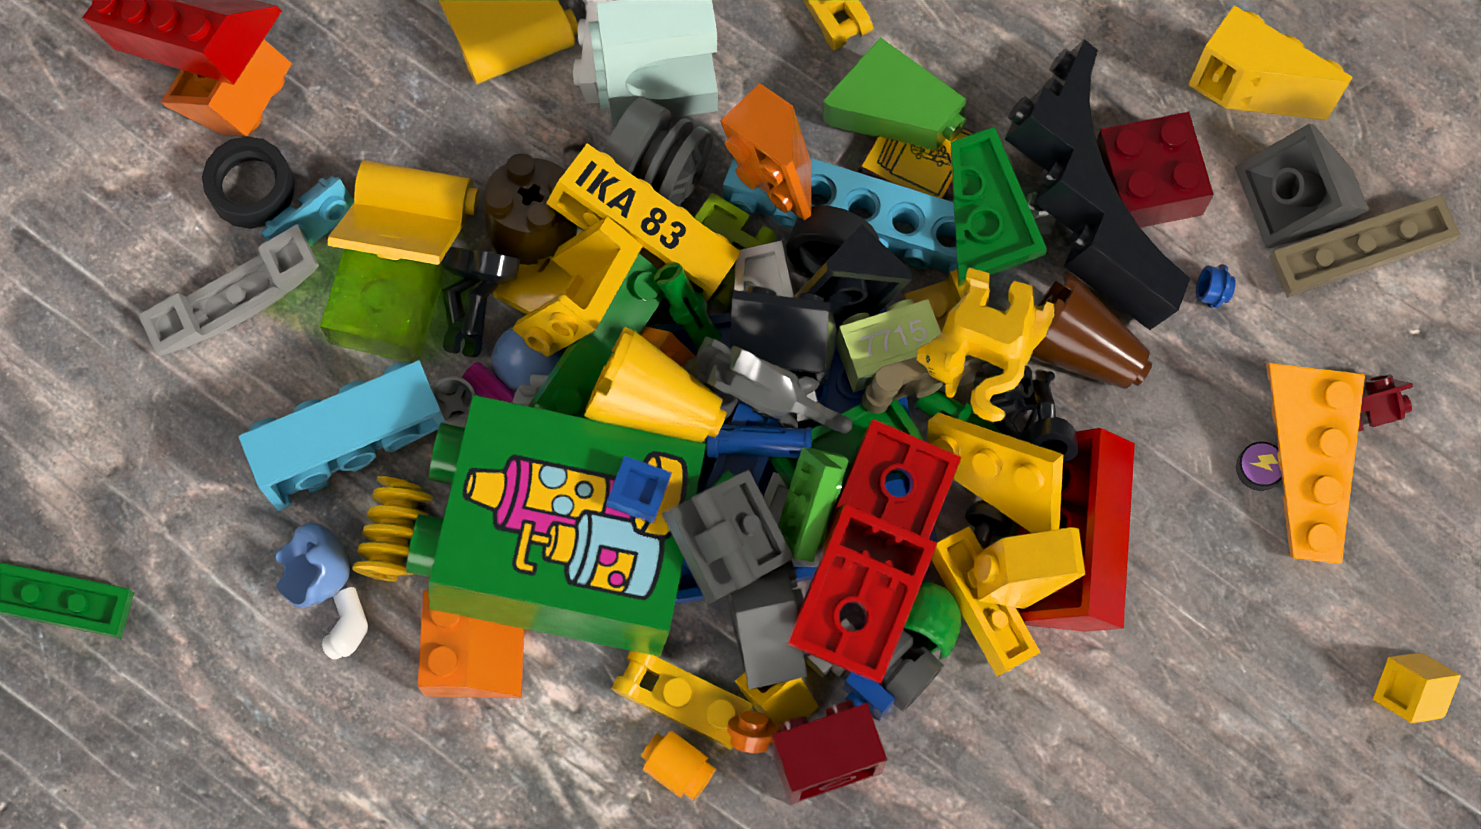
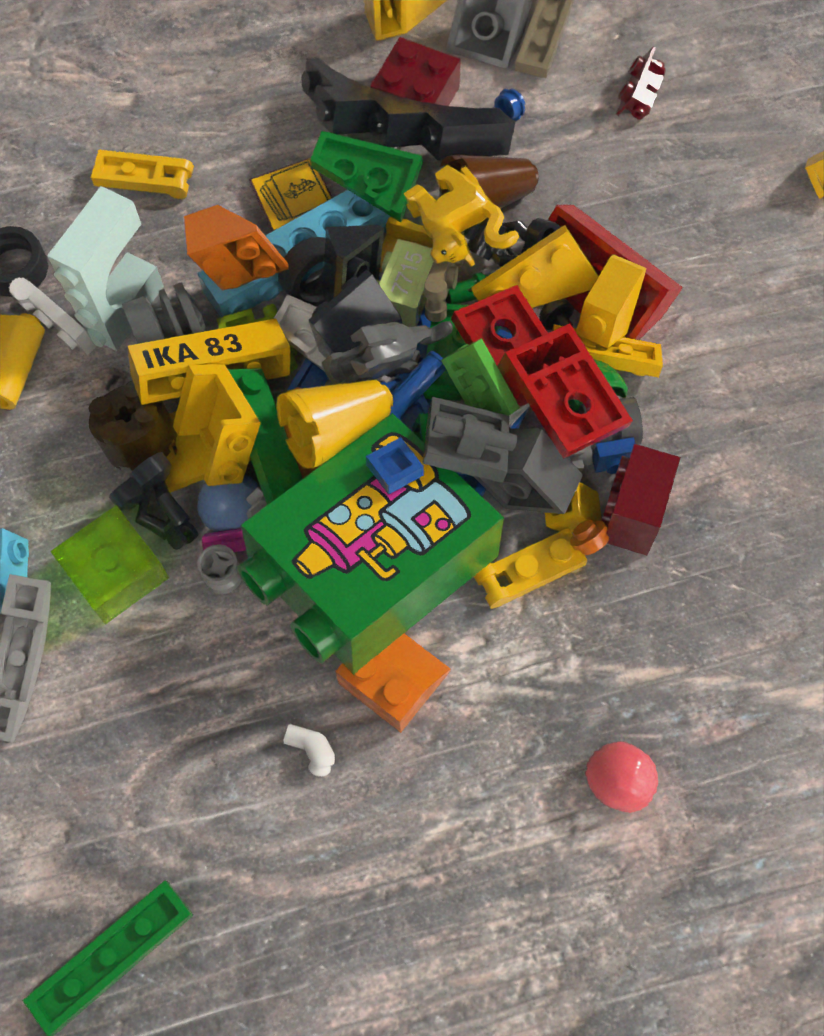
camera: 50 degrees left, 5 degrees down
medium azure wedge [238,360,447,511] -> none
medium blue hair [275,523,350,608] -> none
yellow door [328,160,480,265] -> none
yellow piece [352,476,434,582] -> none
light orange brick [641,730,716,801] -> none
green pin [654,263,722,351] -> none
bright green slope [823,37,967,150] -> none
tile [1236,441,1282,491] -> none
light orange wing [1266,363,1365,564] -> none

